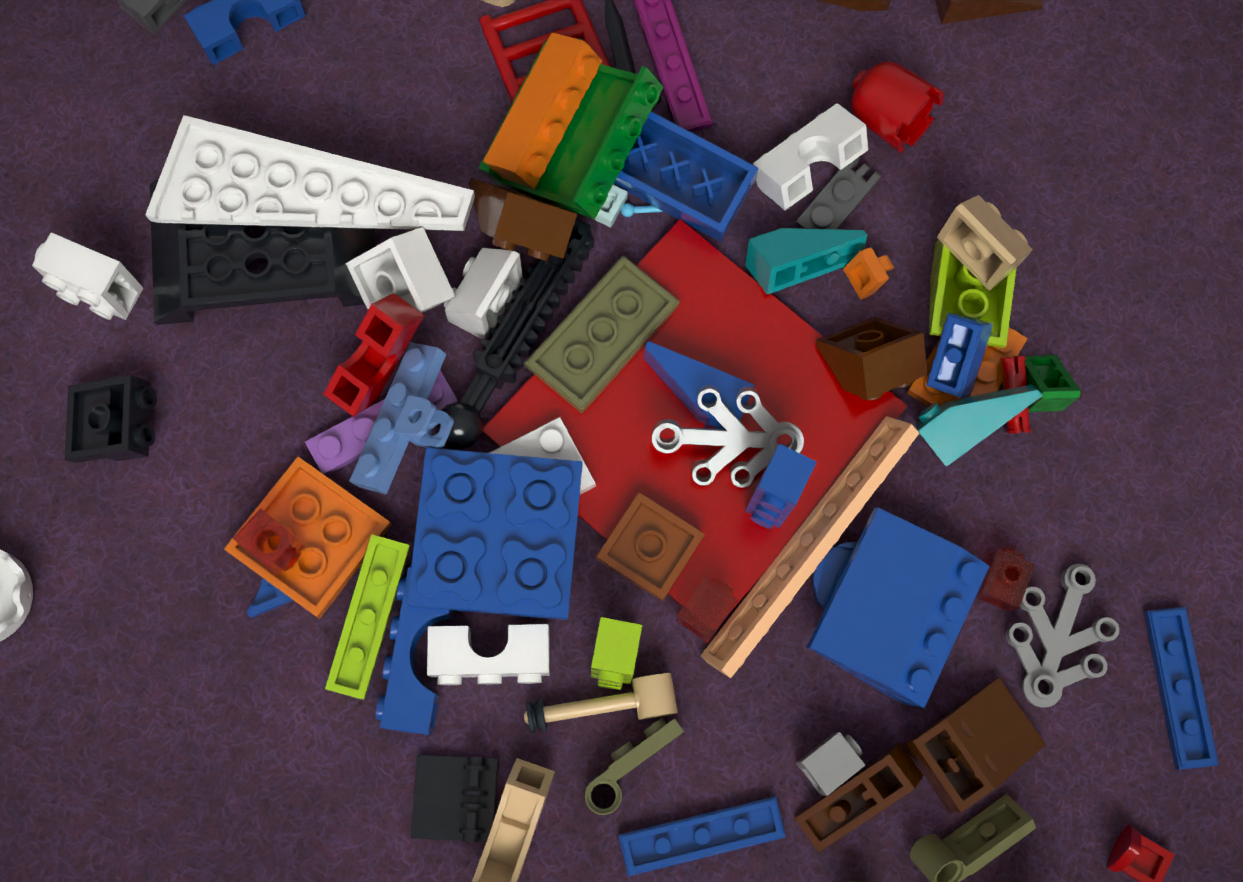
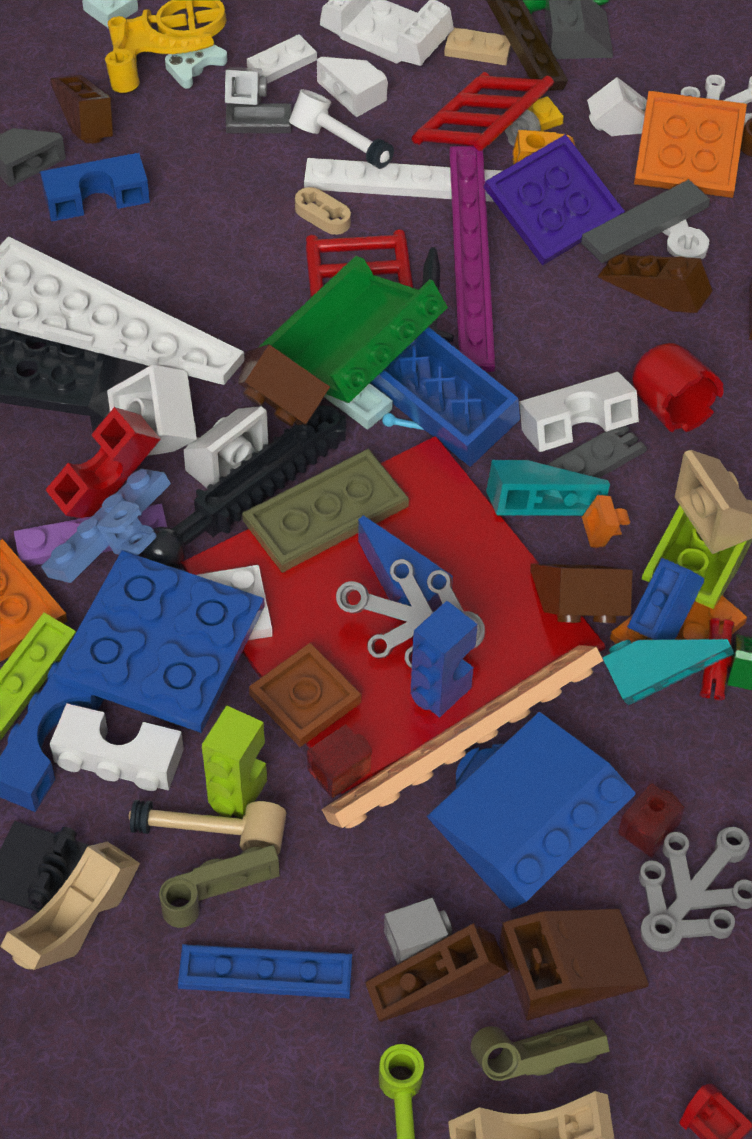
camera: 20 degrees right, 20 degrees down
orange brick [483,33,602,189] -> none

